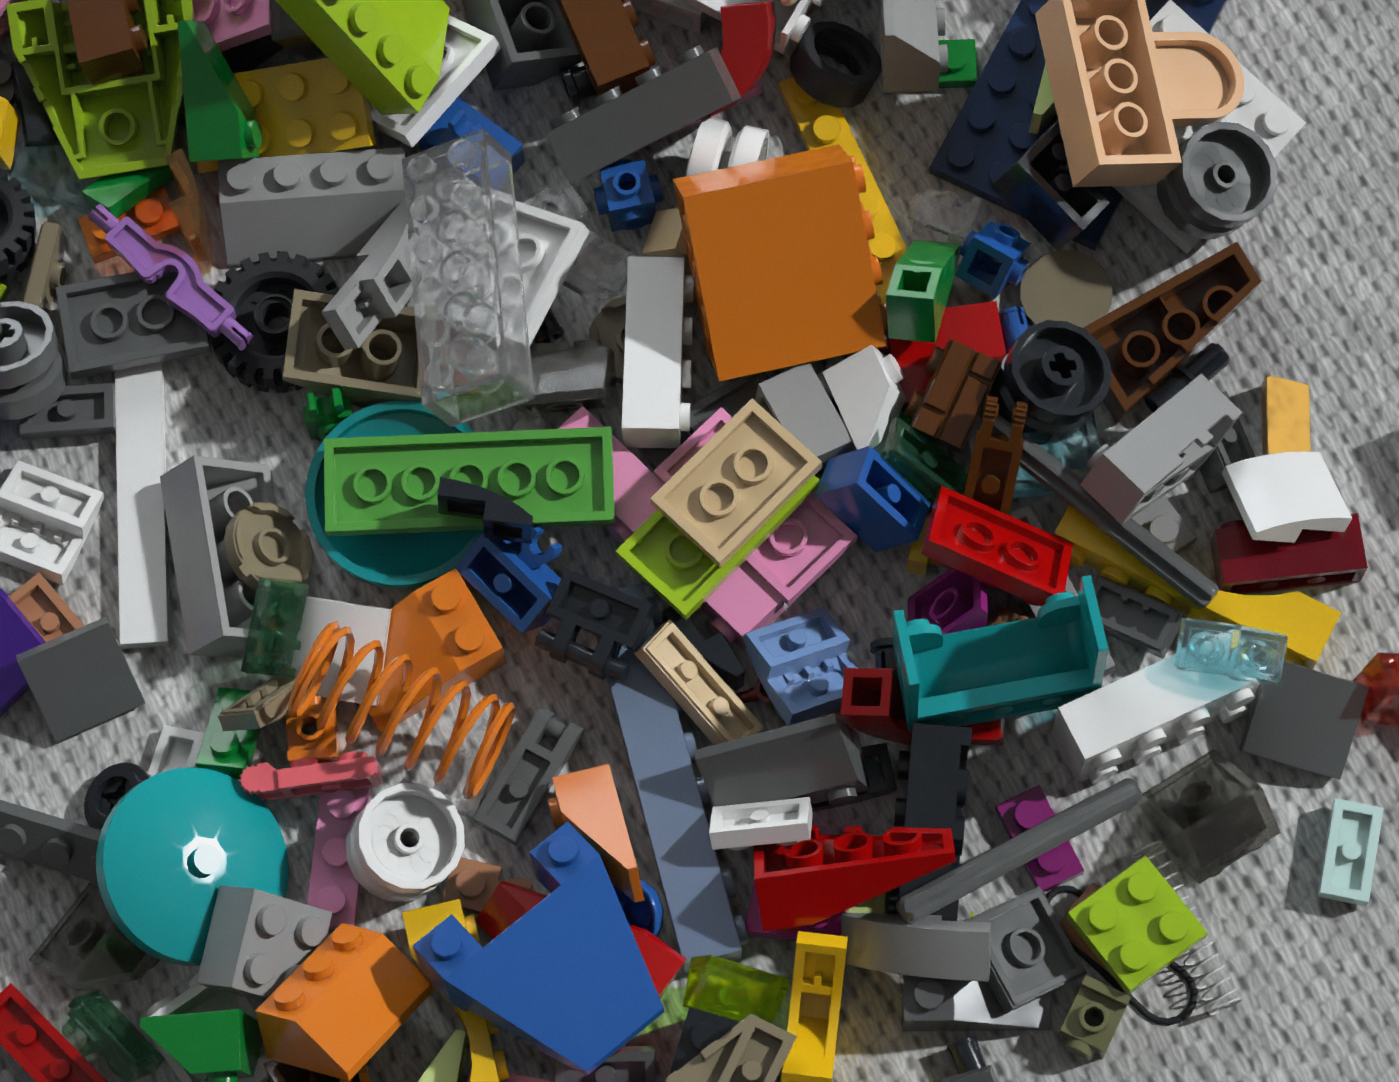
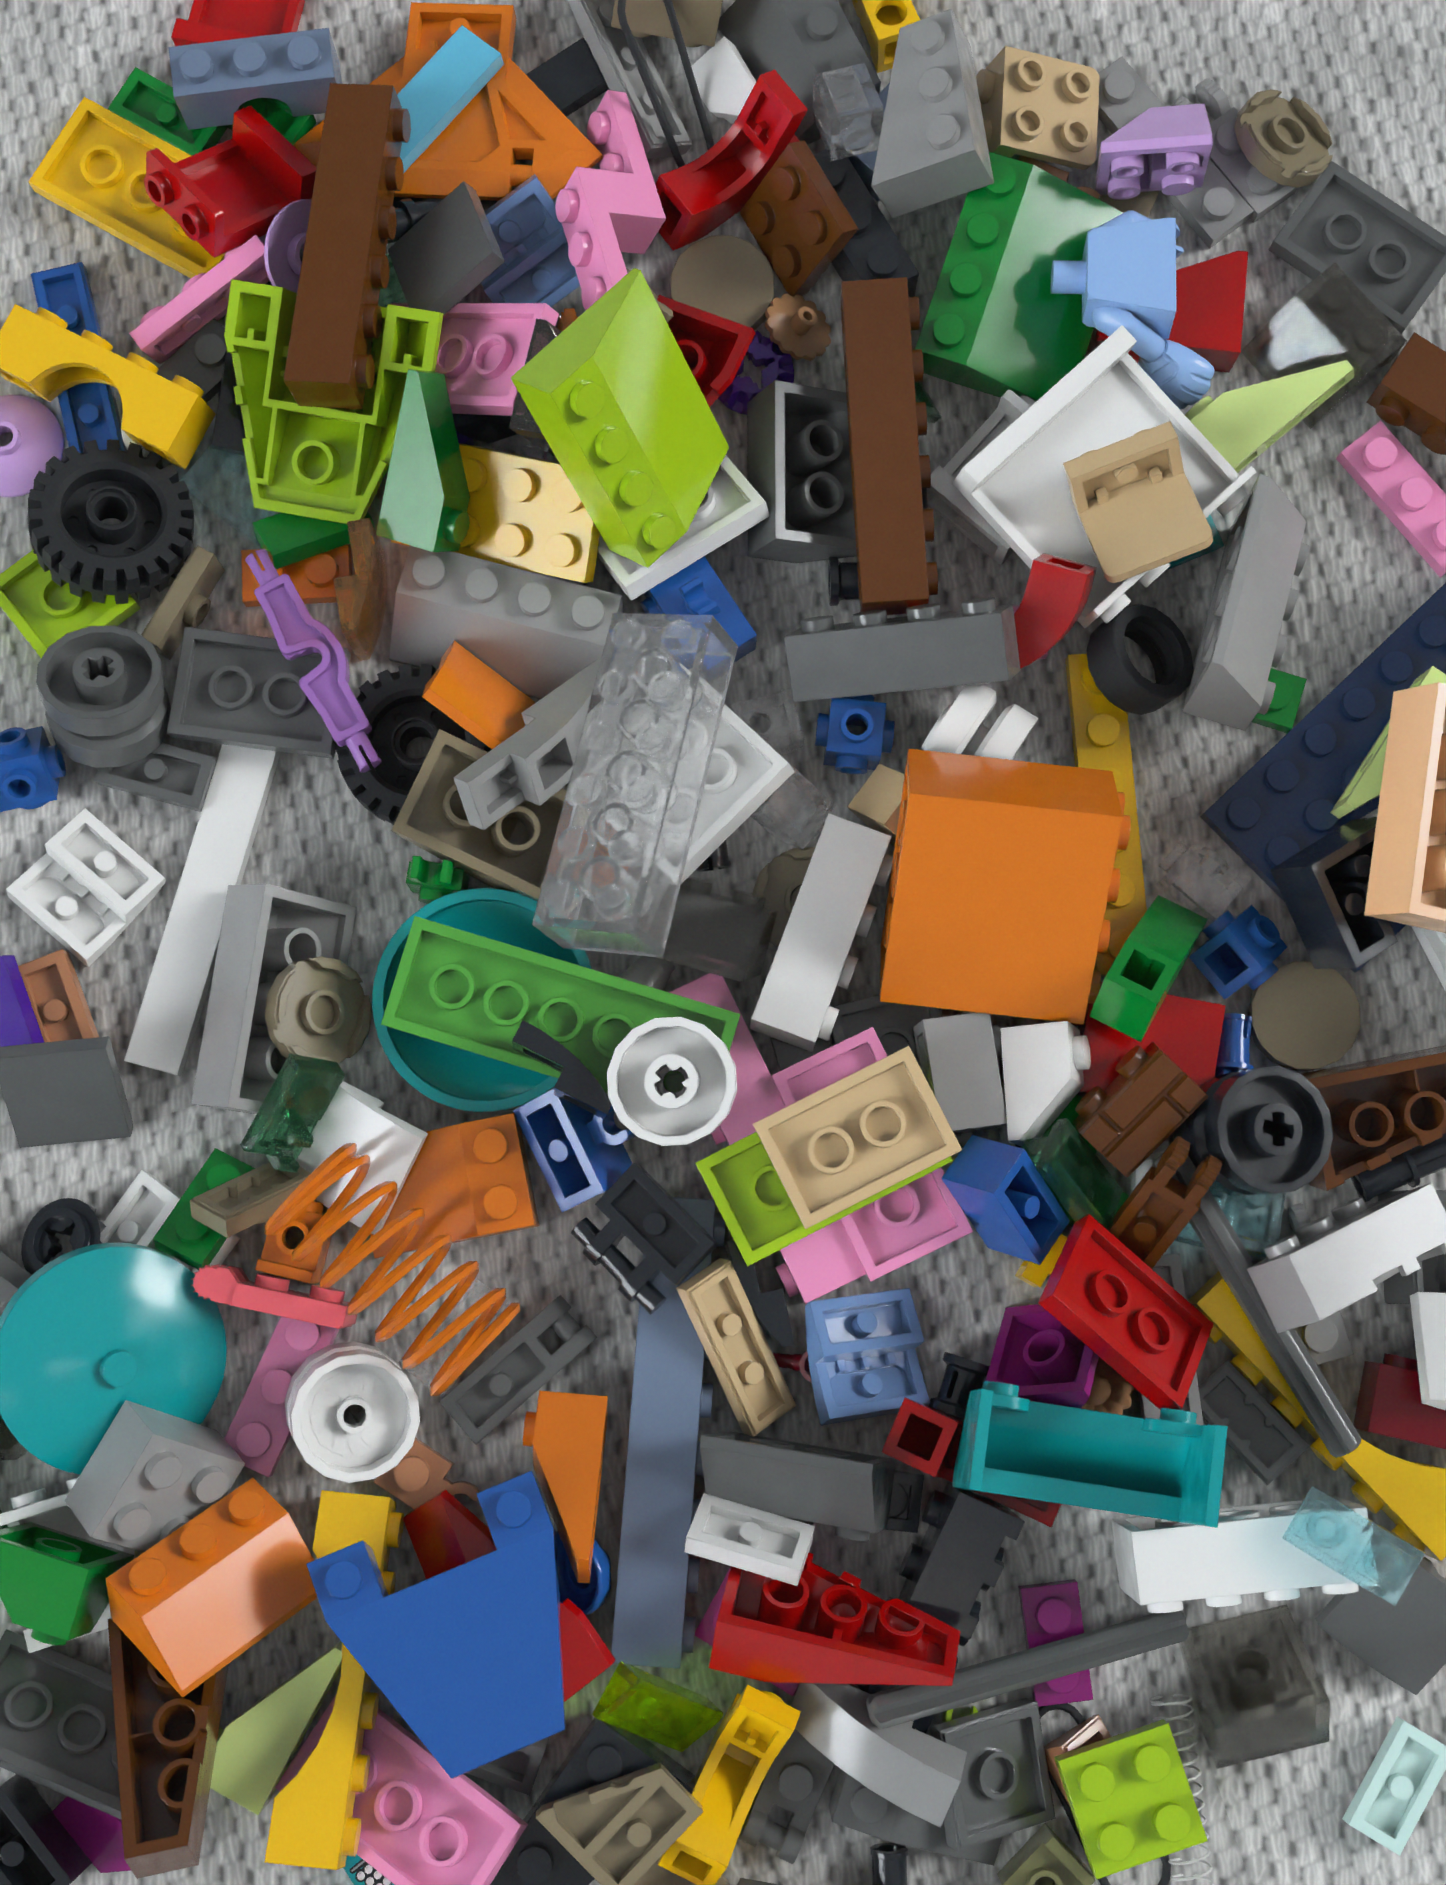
camera: 15 degrees right, 10 degrees up
none -> orange slope [422,640,536,749]
none -> white wheel [607,1017,737,1146]
none -> dark grey plate [739,1729,834,1864]

